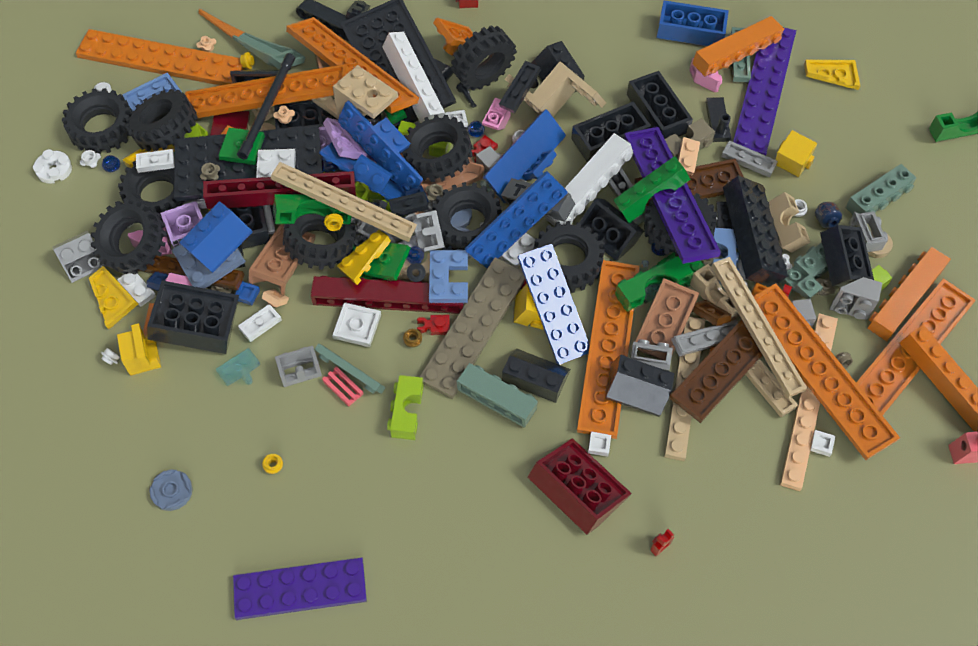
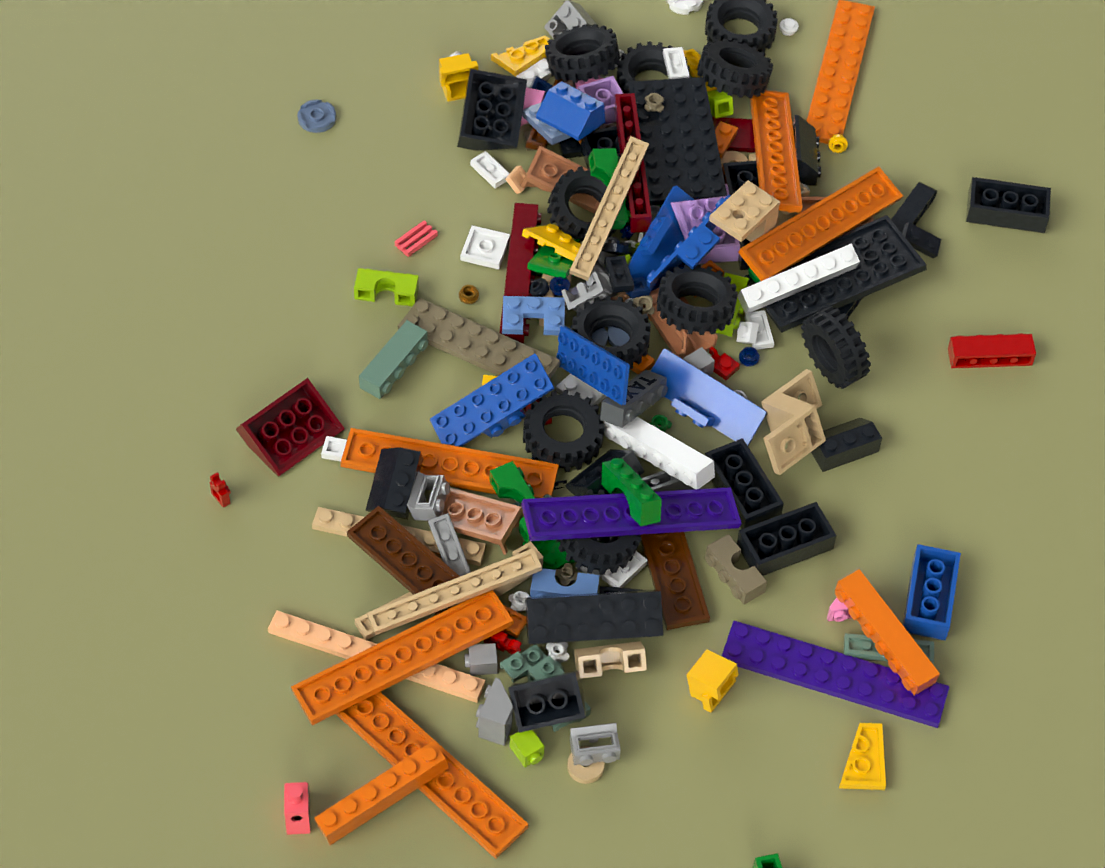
camera: 90 degrees right, 5 degrees down
white plate [80,150,101,168] -> none
clear blue plate [102,155,121,172] -> none
medium blue plate [122,73,182,111] -> none
light nougat plate [196,36,216,52] -> none
sand green plate [198,9,306,69] -> none
clear light blue plate [216,348,261,386] -> none
green plate [219,128,265,165] -> none
dark purple plate [233,557,367,620] -> none
blue plate [235,281,260,306] -> none
black piece [237,53,295,160] -> none
white plate [256,149,296,178] -> none
yellow plate [262,454,283,474] -> none
light nougat plate [273,106,295,124] -> none
light grey window [275,346,322,387] -> none
sand green plate [314,343,386,394] -> none
yellow plate [324,214,343,231] -> none
red plate [417,315,450,335] -> none
orange plate [433,18,473,55] -> none
black piece [456,82,477,108] -> none
bright pink slope [482,98,511,130] -> none
black piece [499,61,541,114] -> none
black slope [502,349,571,403] -> none
light nougat plate [678,137,700,176] -> none
reddish brown plate [692,300,732,326] -> none
black piece [706,97,731,142] -> none
light grey plate [721,141,778,178] -> none
white plate [794,199,807,217] -> none
white plate [810,430,835,457] -> none
dark blue head [815,202,842,228] -> none
dark tan plate [836,352,853,369] -> none
sand green brick [845,164,916,215] -> none
orange brick [867,247,951,342] -> none

